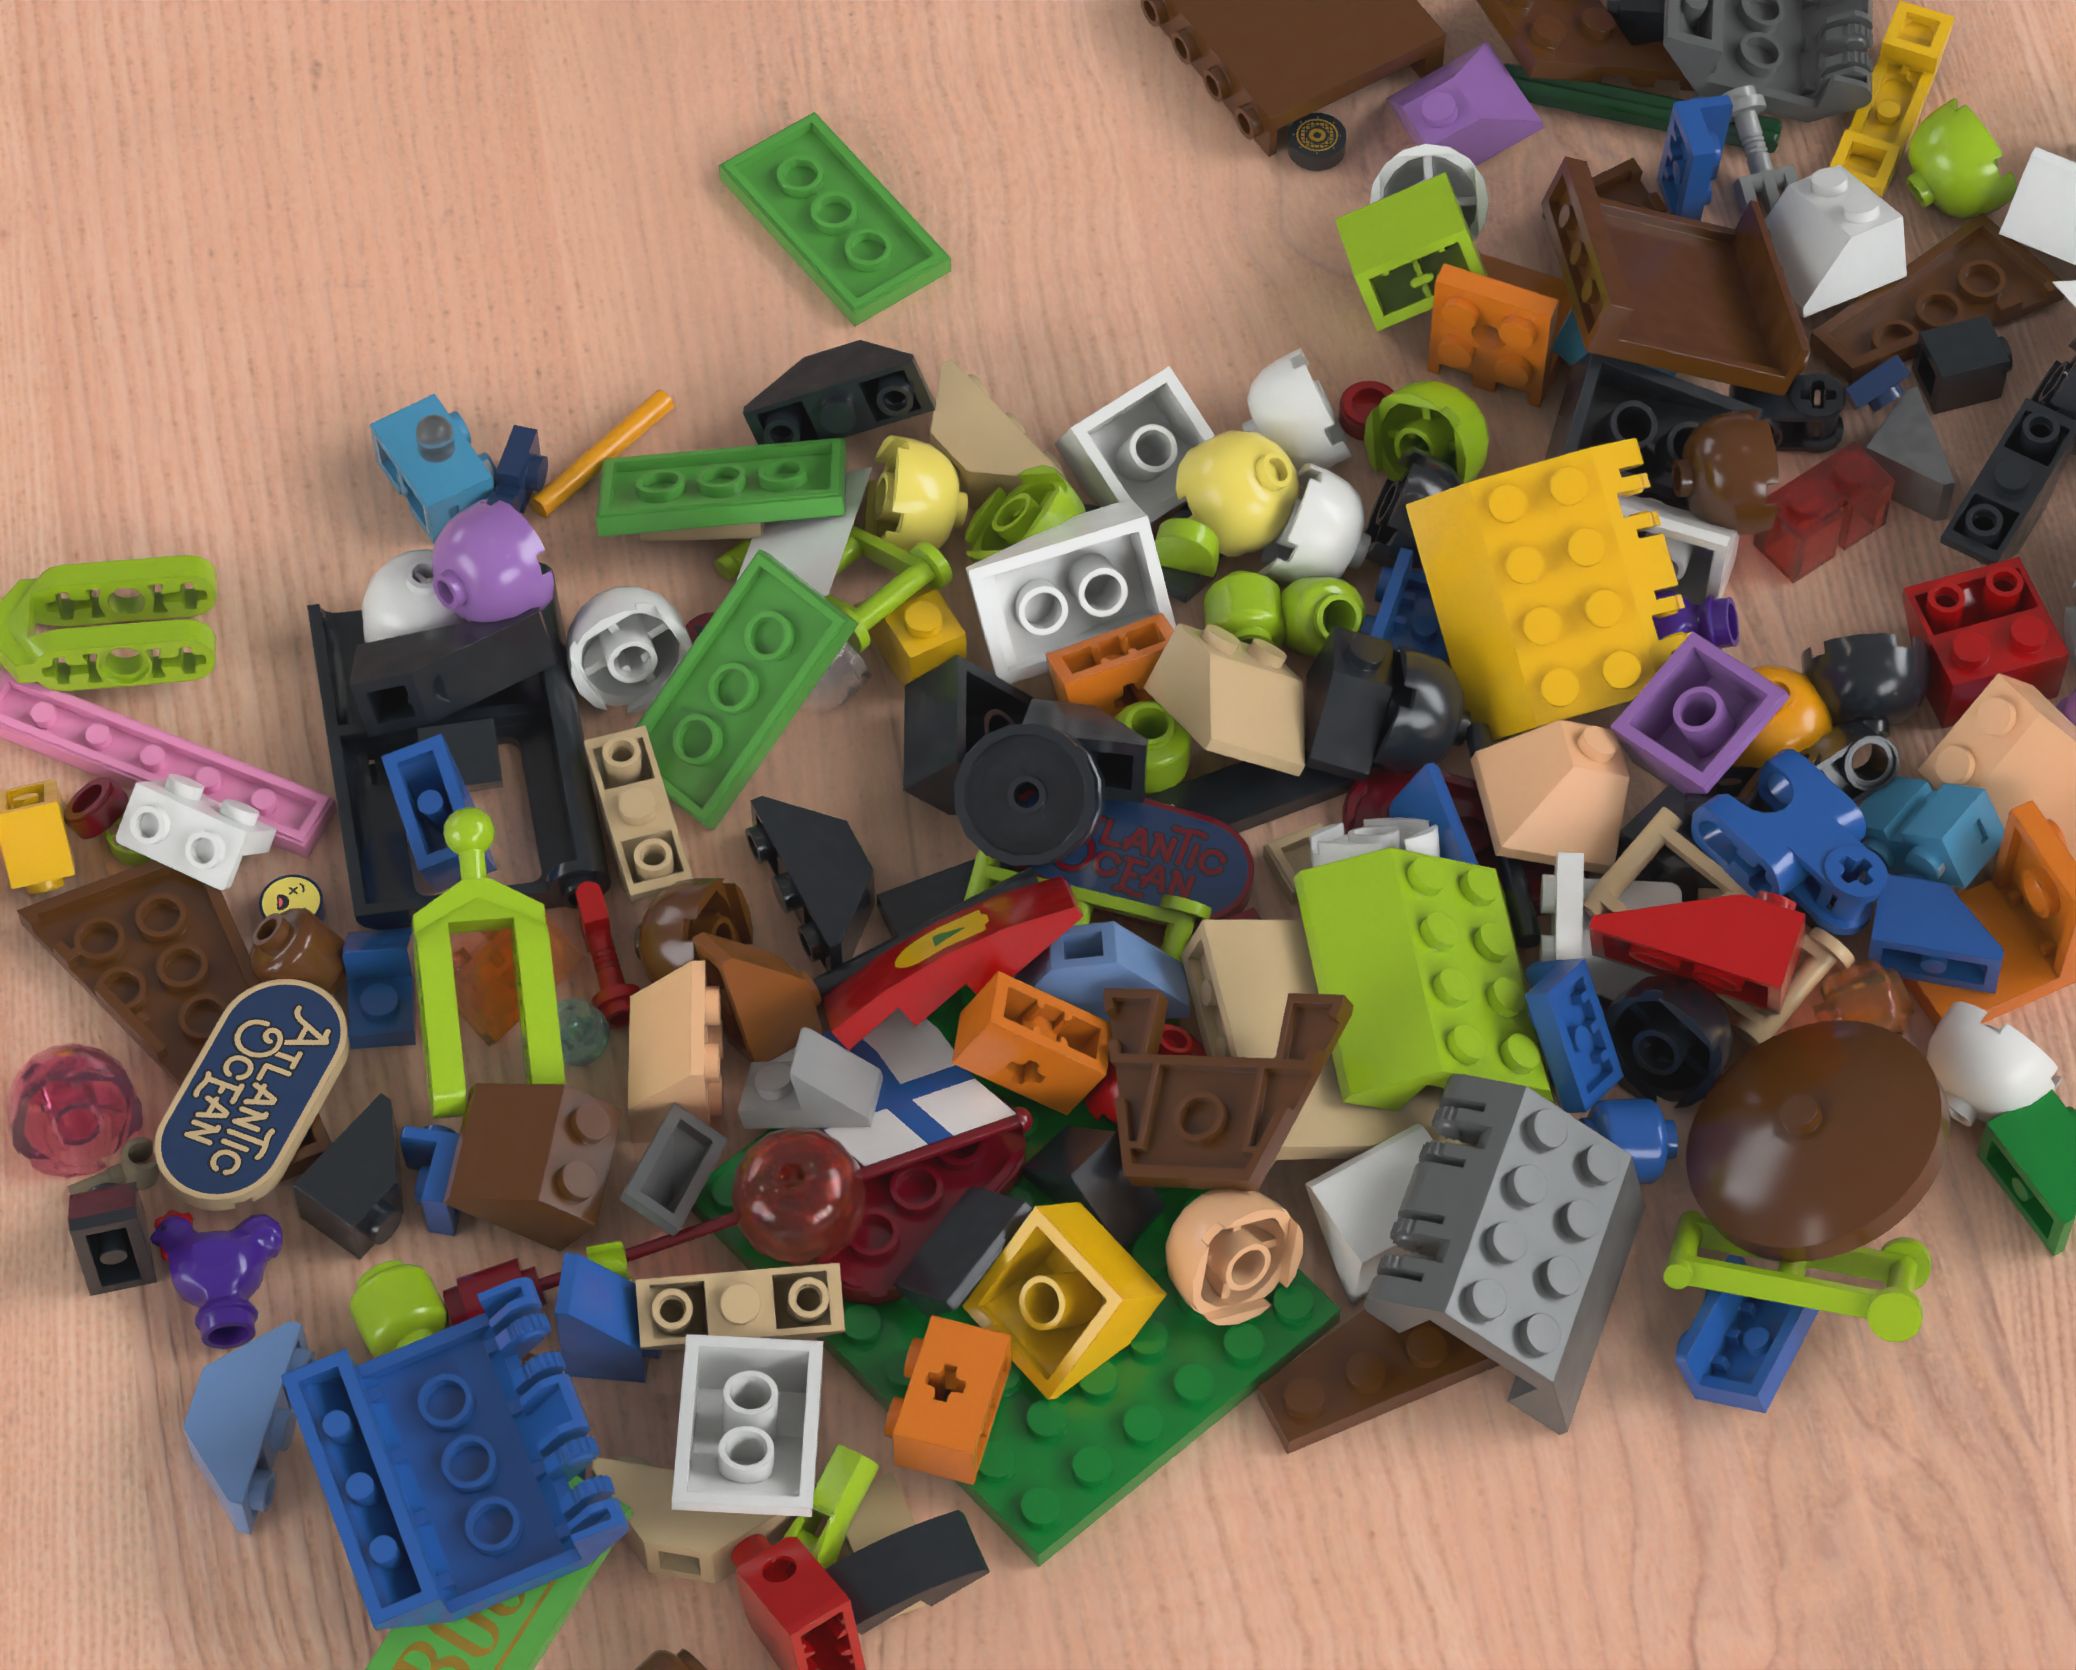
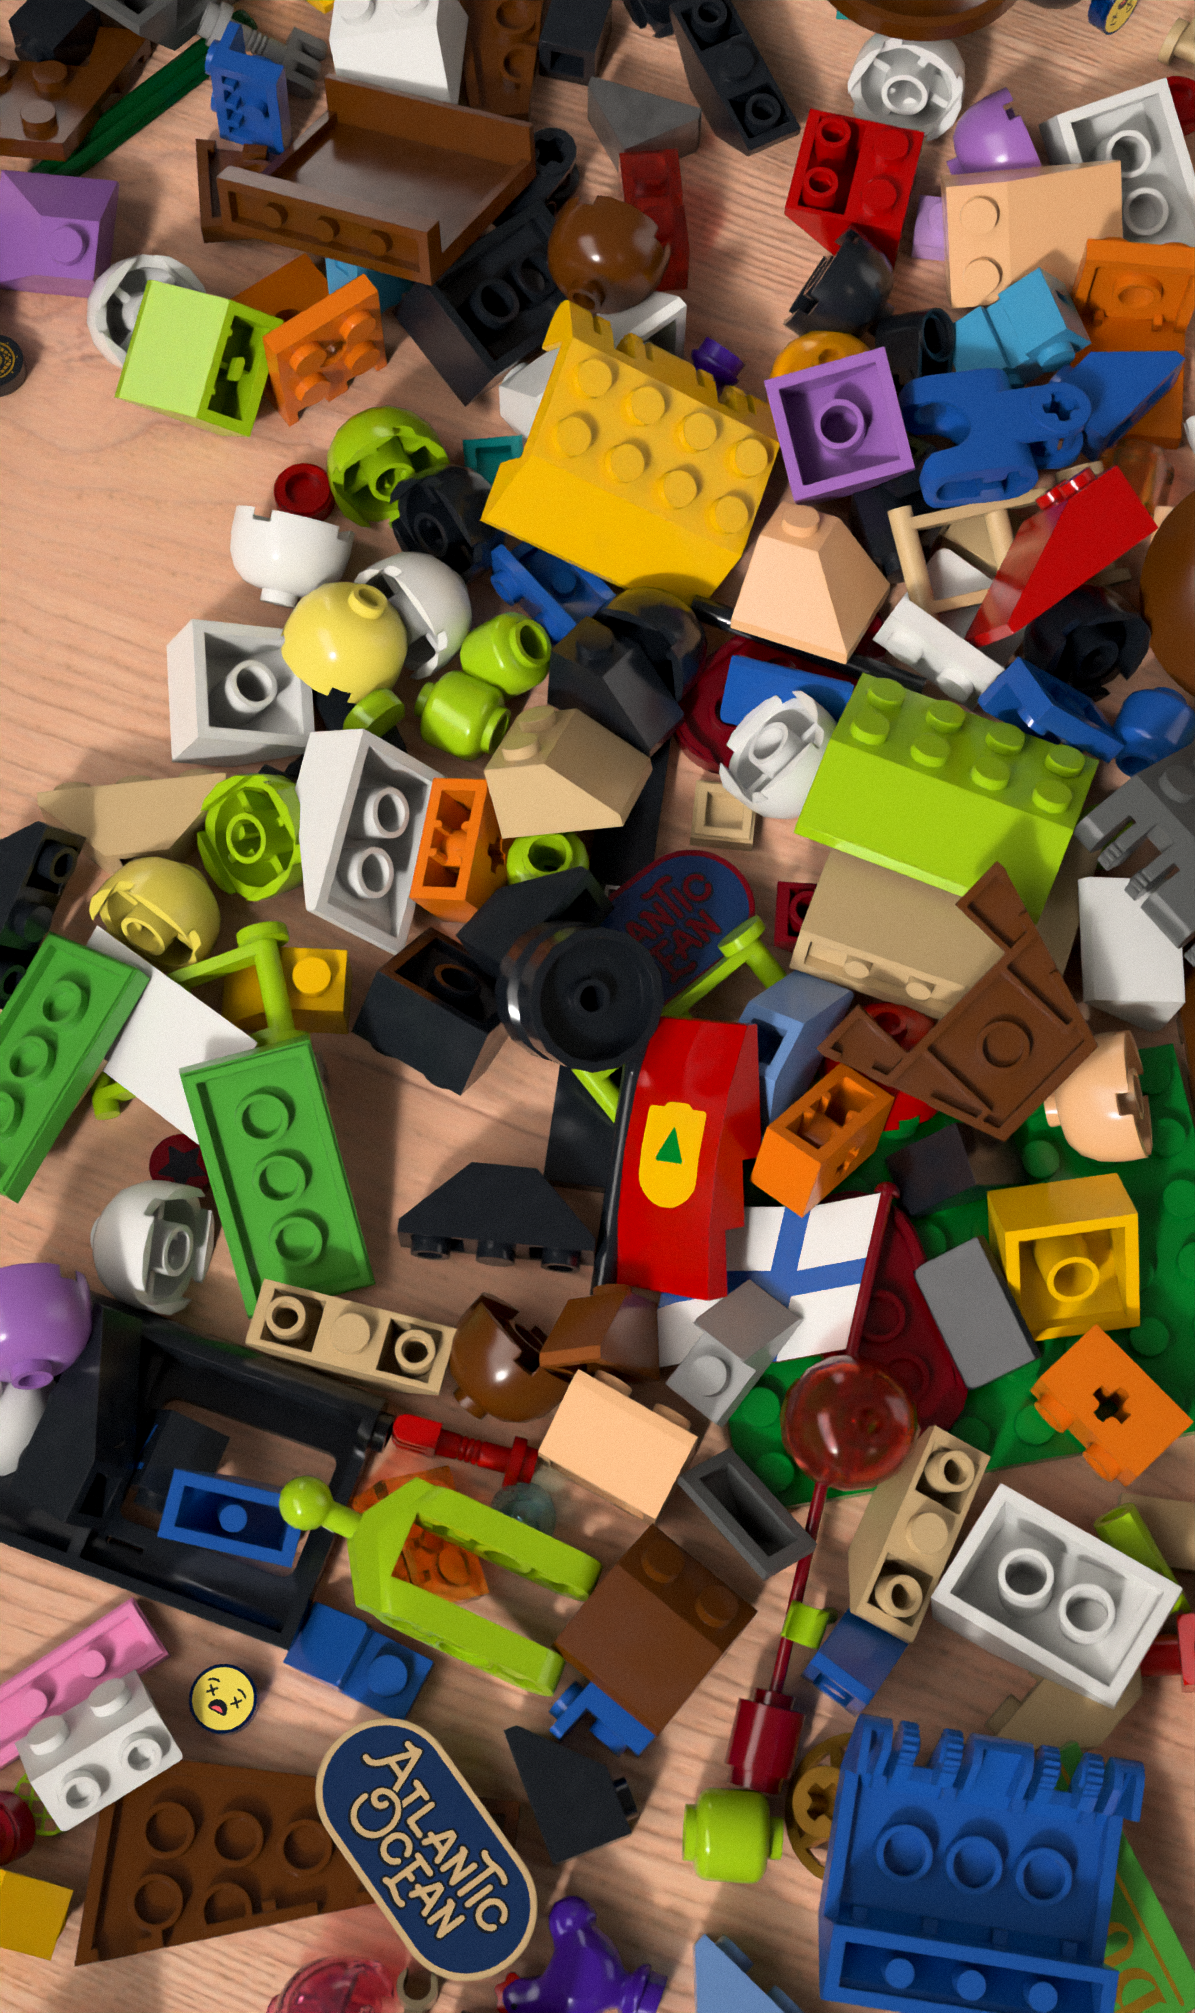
camera: 60 degrees left, 15 degrees up
reddish brown head [250,908,346,995] -> none
dark blue plate [1844,354,1911,413] -> none

